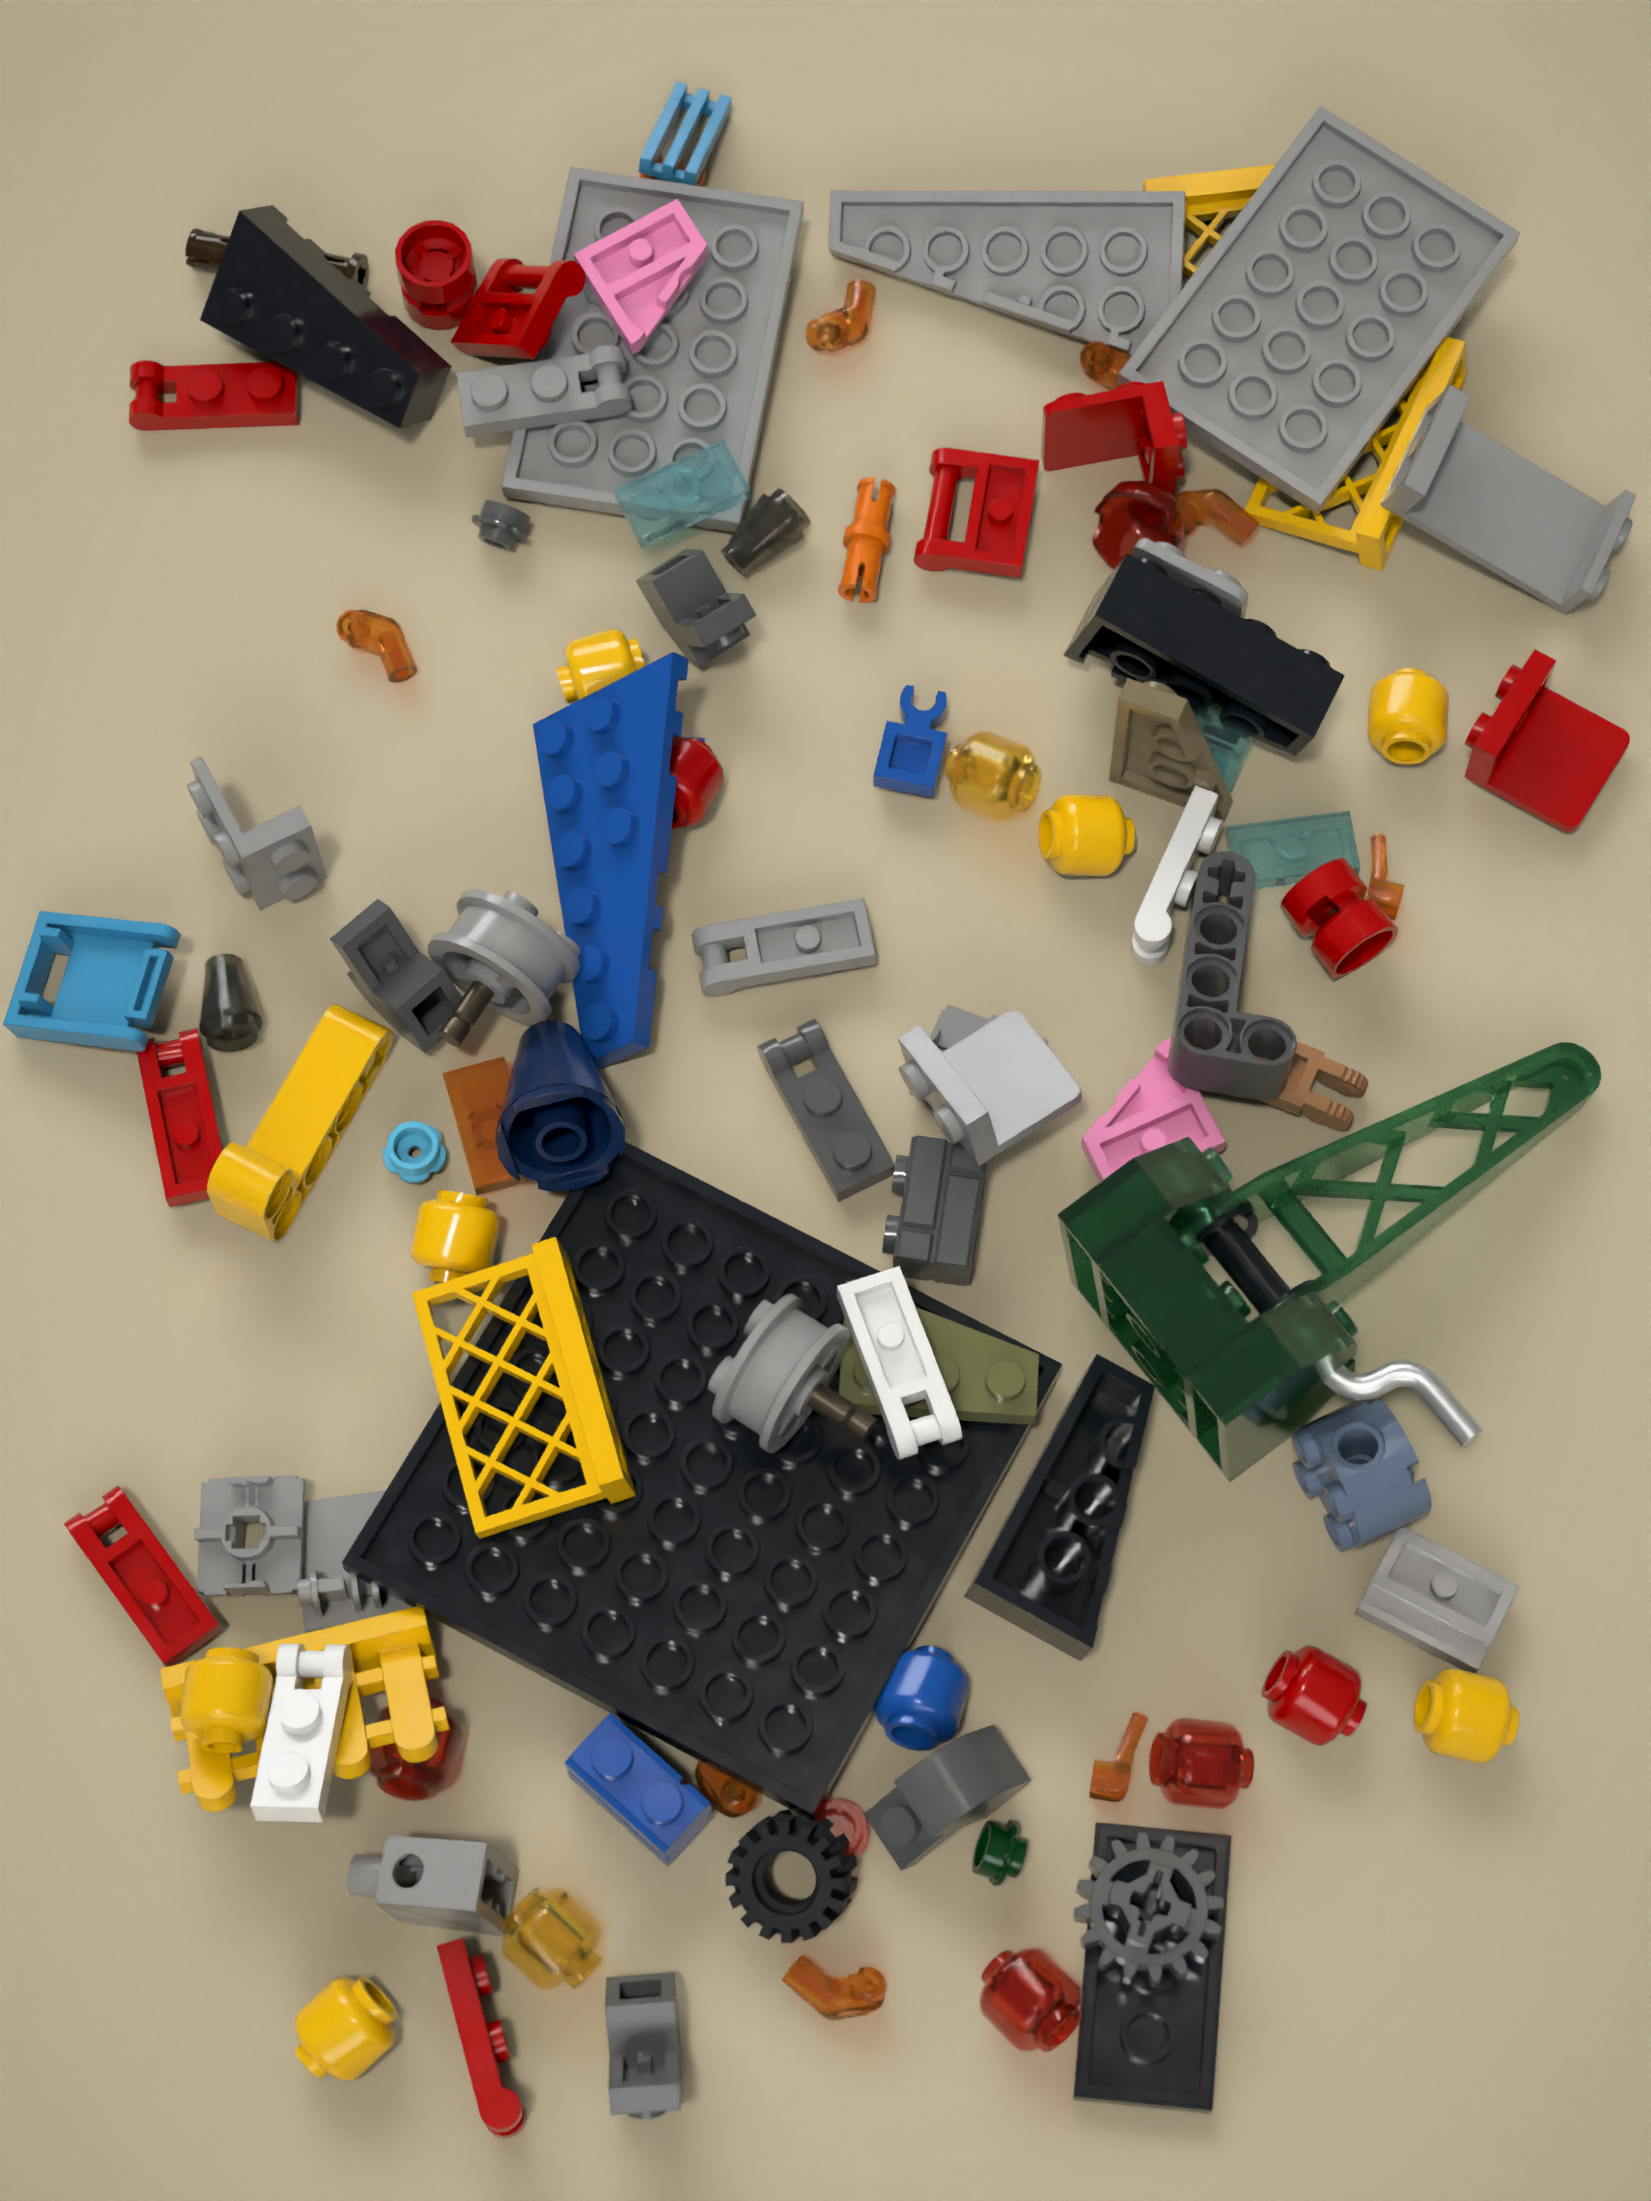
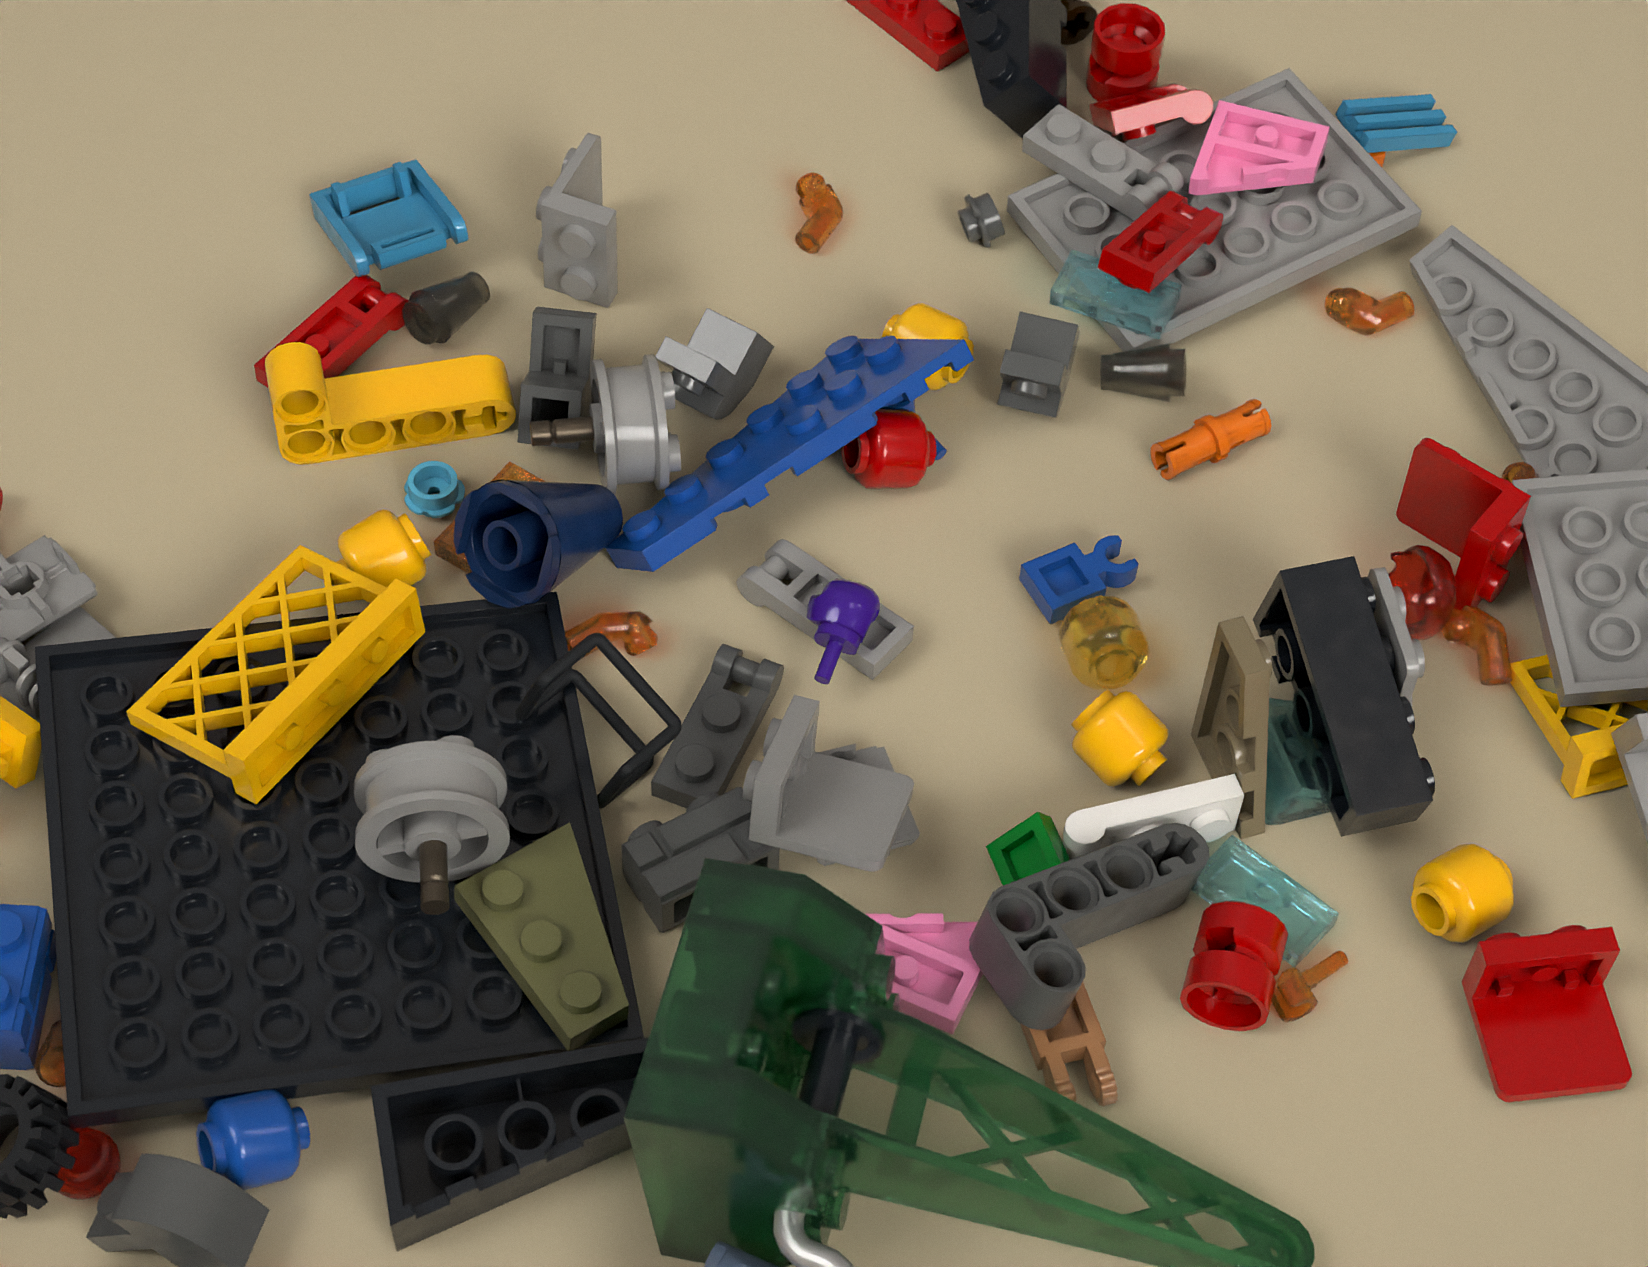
camera: 45 degrees right, 15 degrees down
white plate [837,1266,962,1460] -> none
red plate [913,448,1039,578] -> none
none -> black piece [515,633,682,809]
none -> clear orange arm [565,611,658,659]
none -> brick [656,308,774,419]
none -> dark purple piece [806,578,880,684]
none -> green plate [986,812,1070,886]
none -> red plate [1097,190,1223,293]

